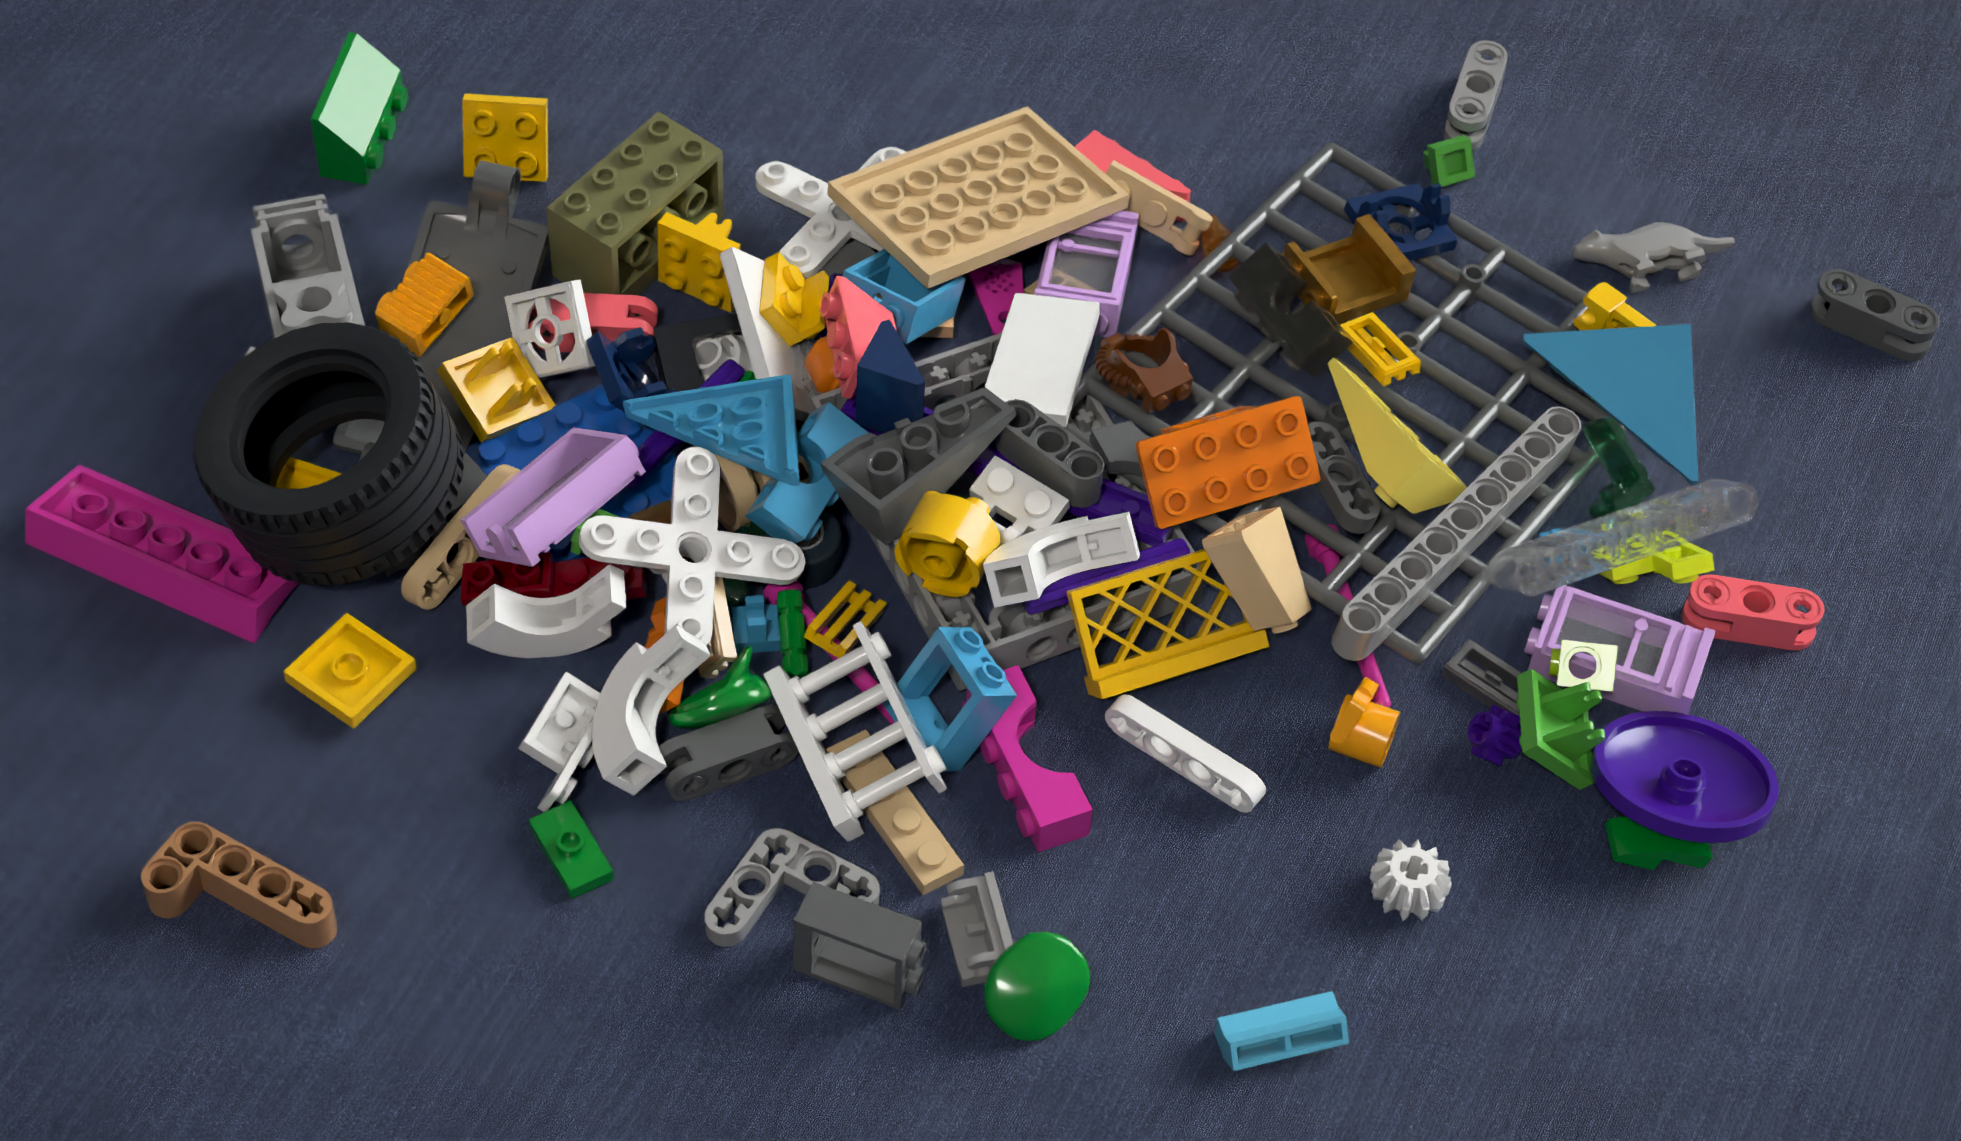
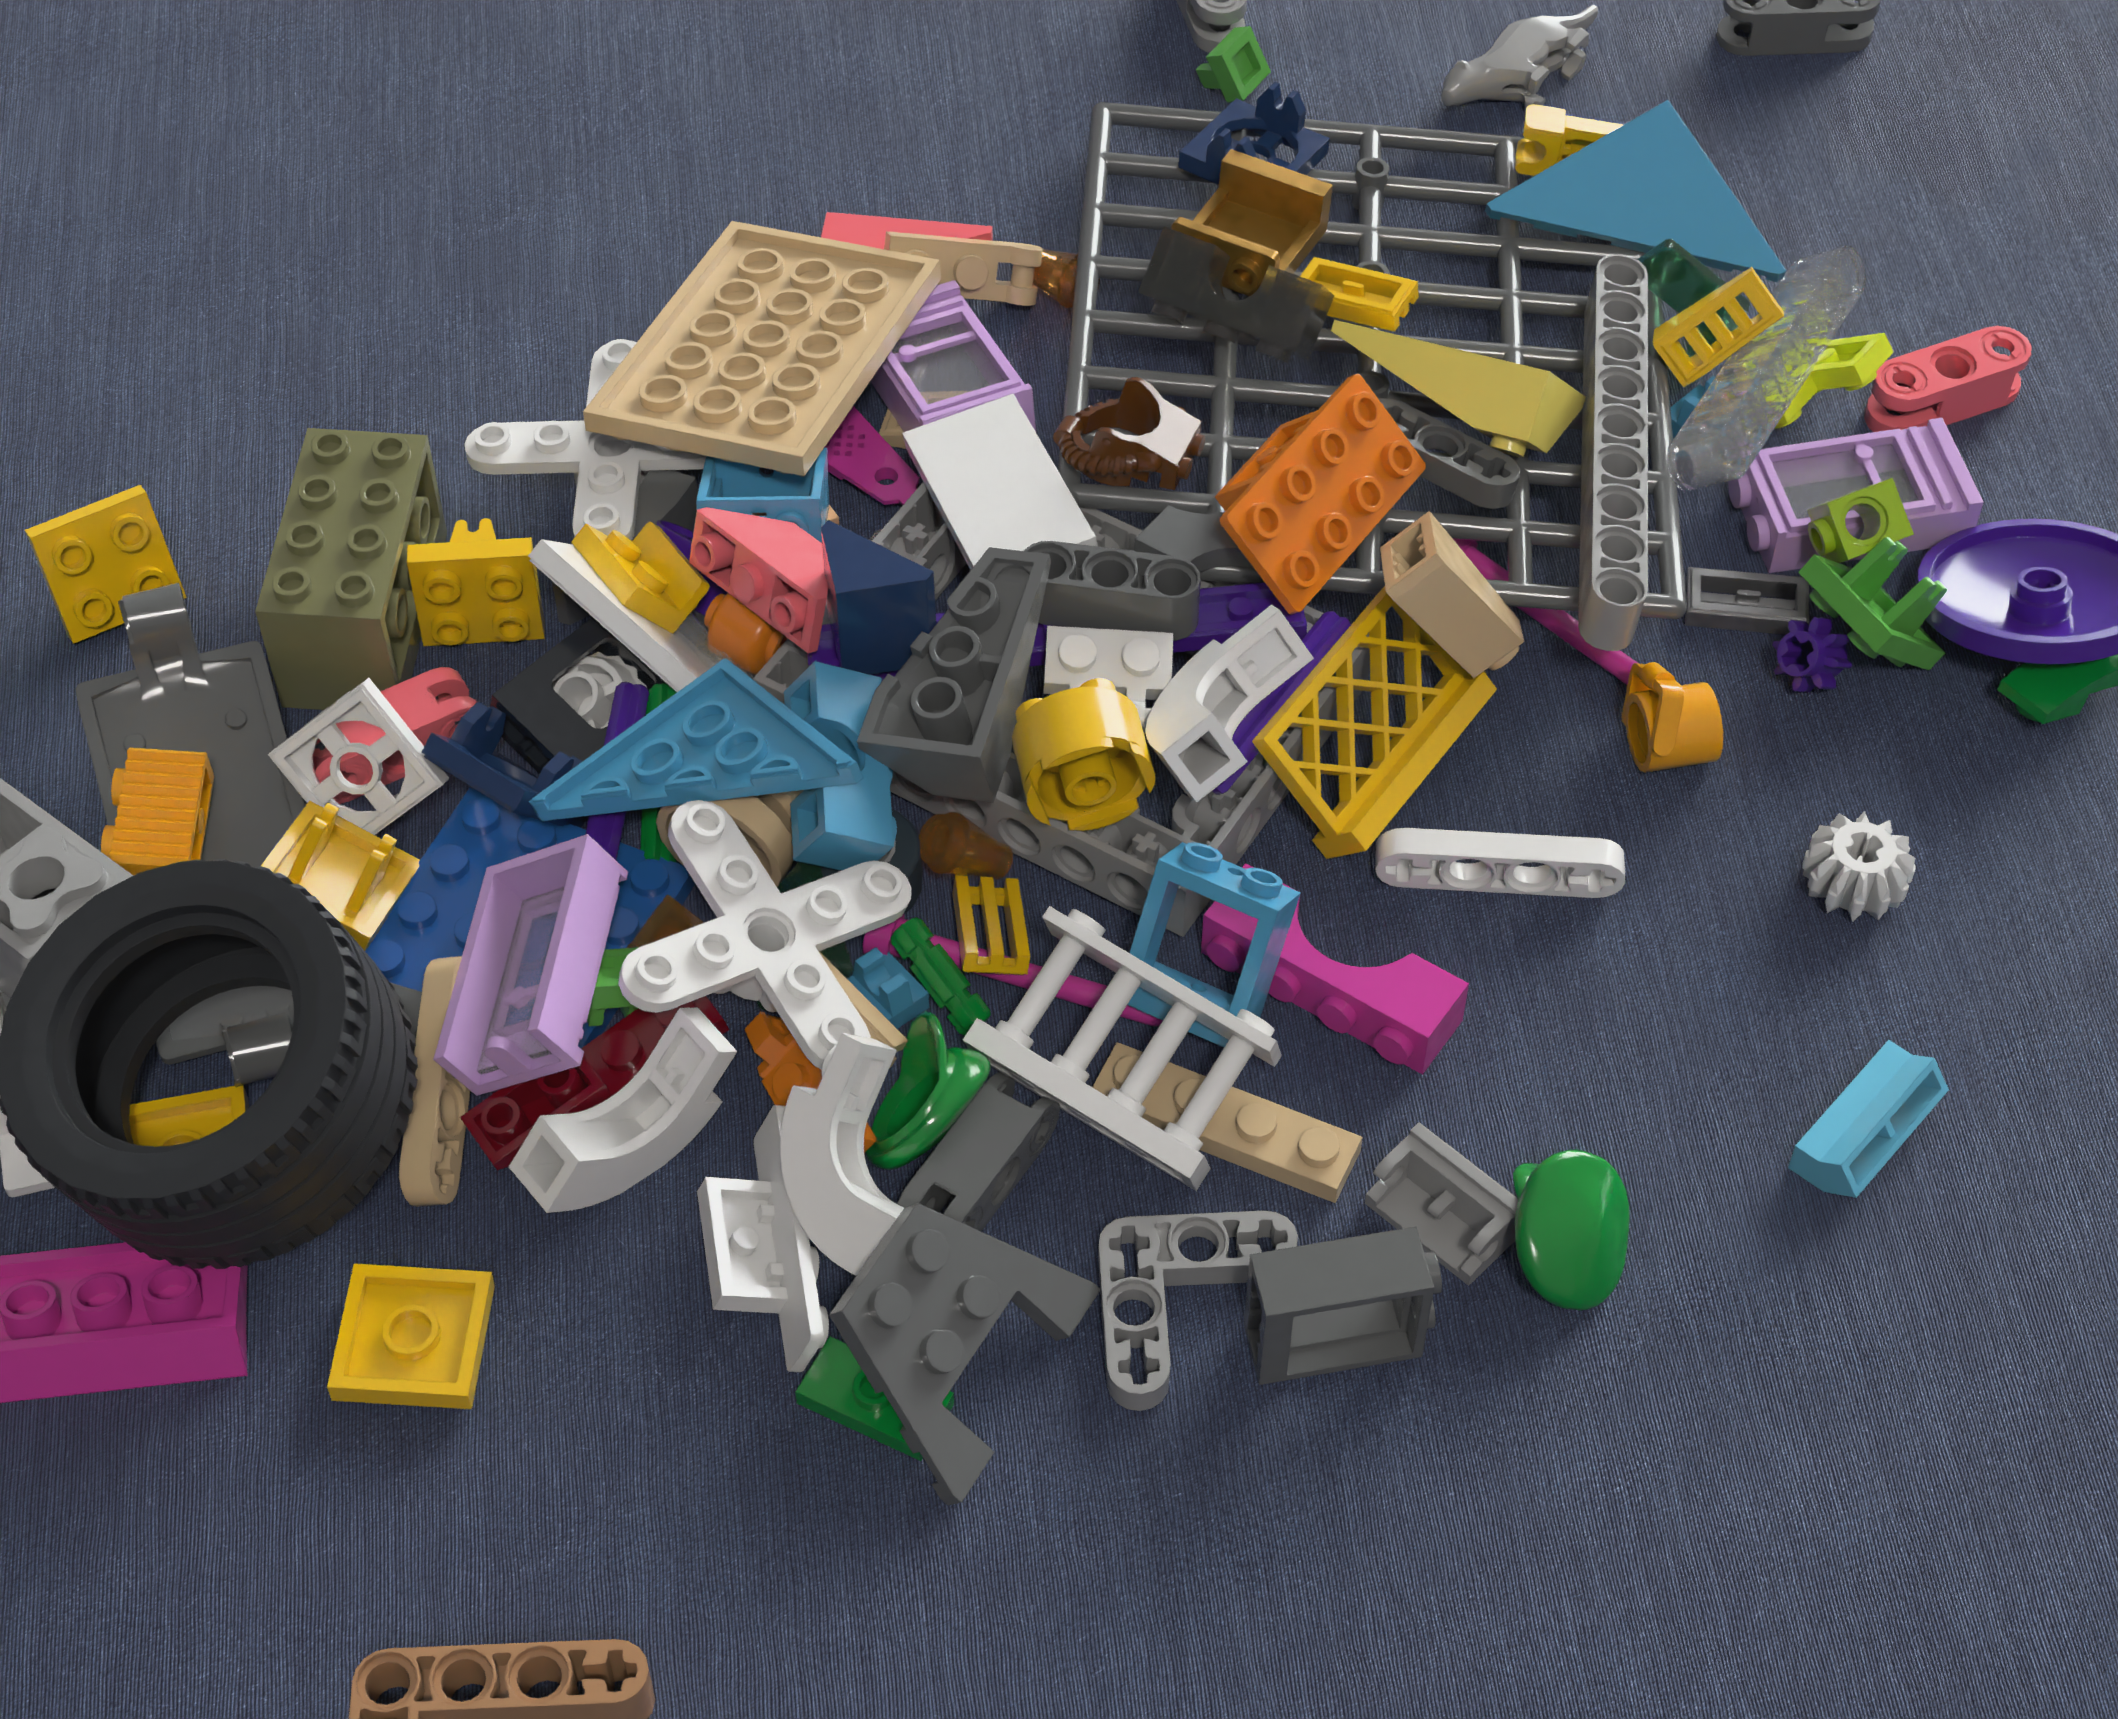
camera: 30 degrees left, 0 degrees up
none -> dark grey wing [829,1203,1101,1506]
none -> clear orange cone [919,812,1013,880]
none -> yellow slope [1652,267,1784,387]

